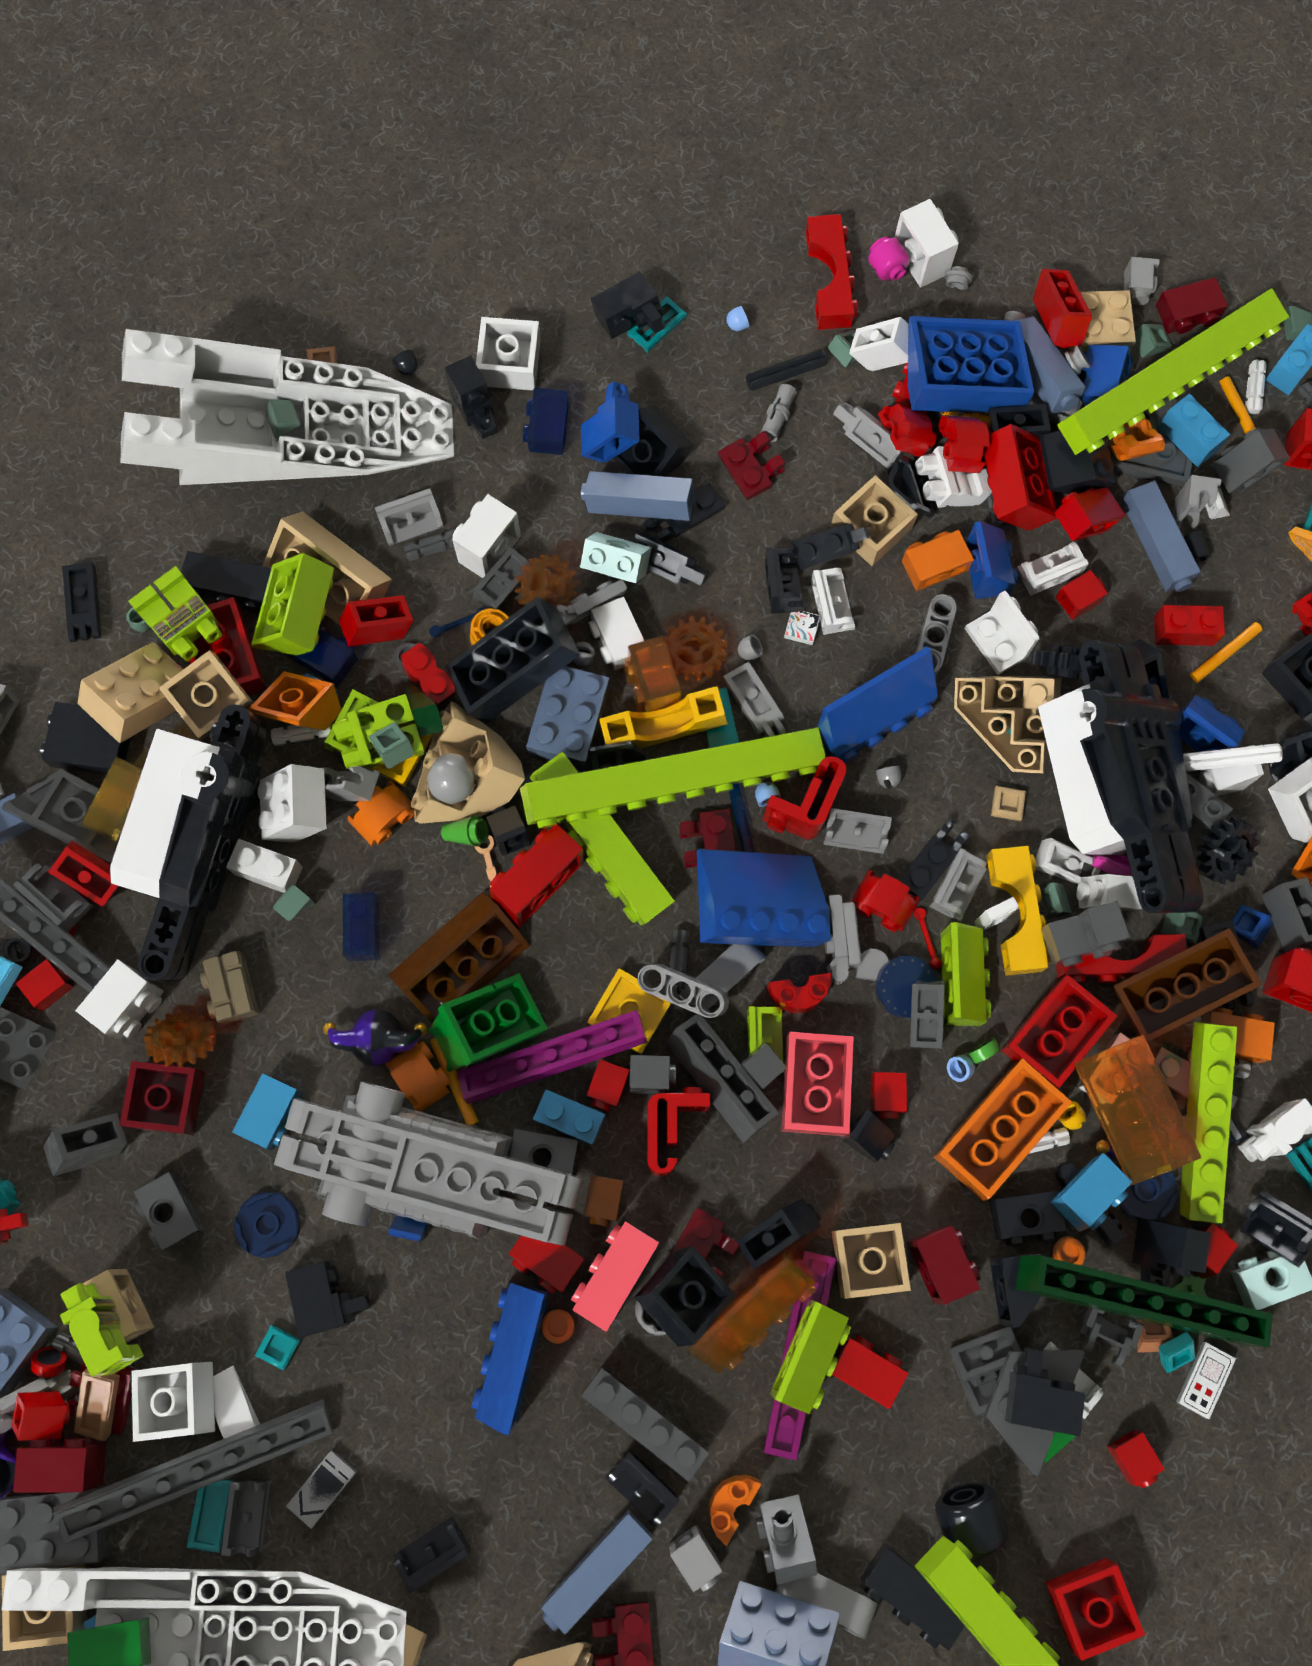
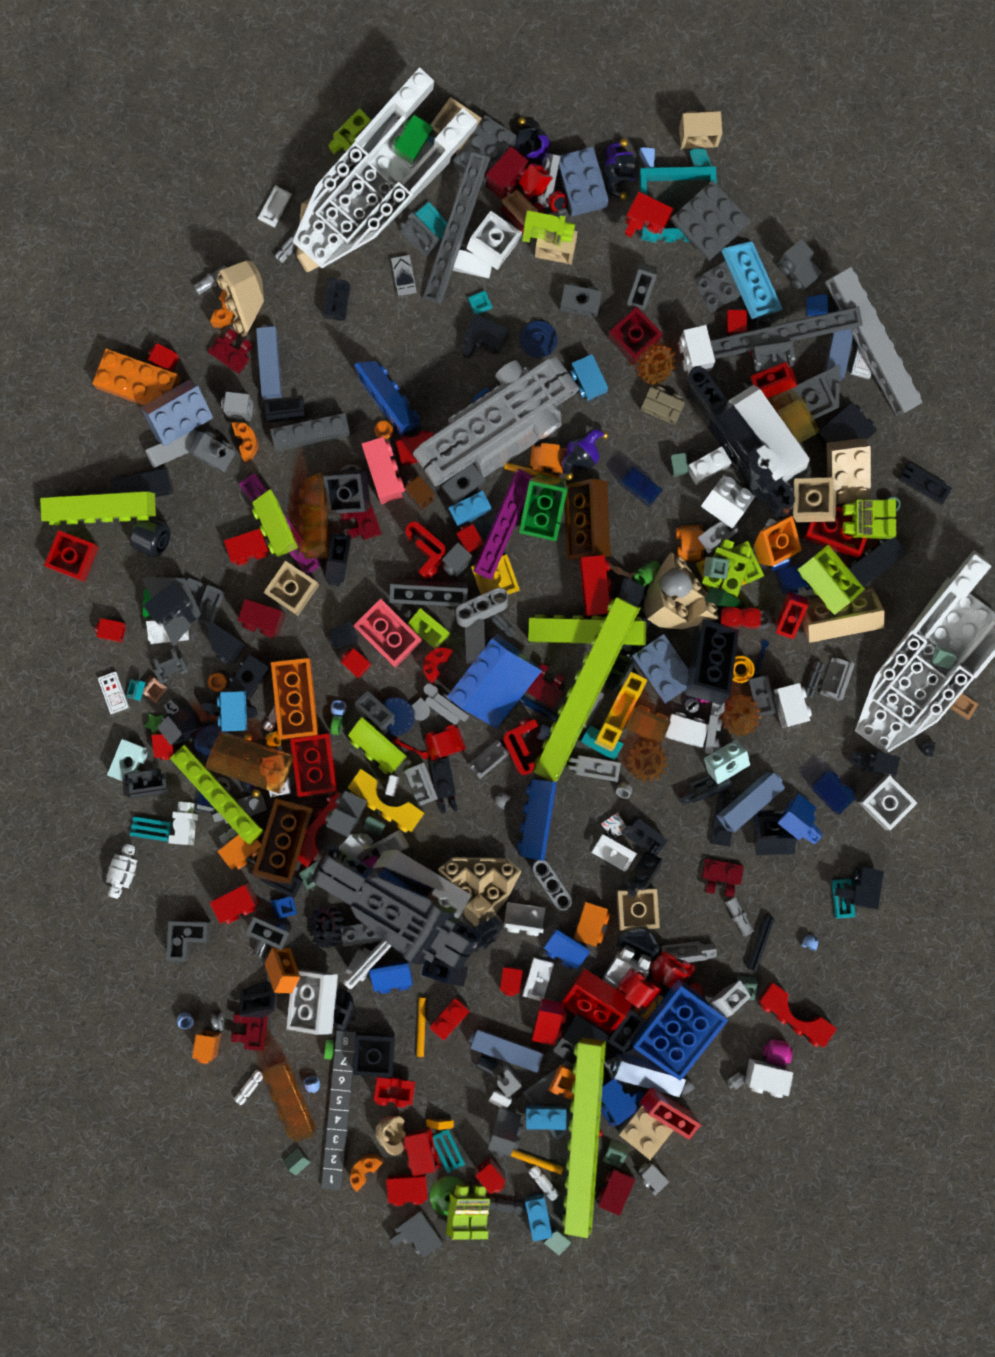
camera: 130 degrees right, 10 degrees up
dark grey tile [741,1043,787,1089] -> none
tan tile [991,785,1026,821] -> none
dark green brick [1016,1255,1273,1348] -> none
light grey bush [1064,345,1091,375] -> none

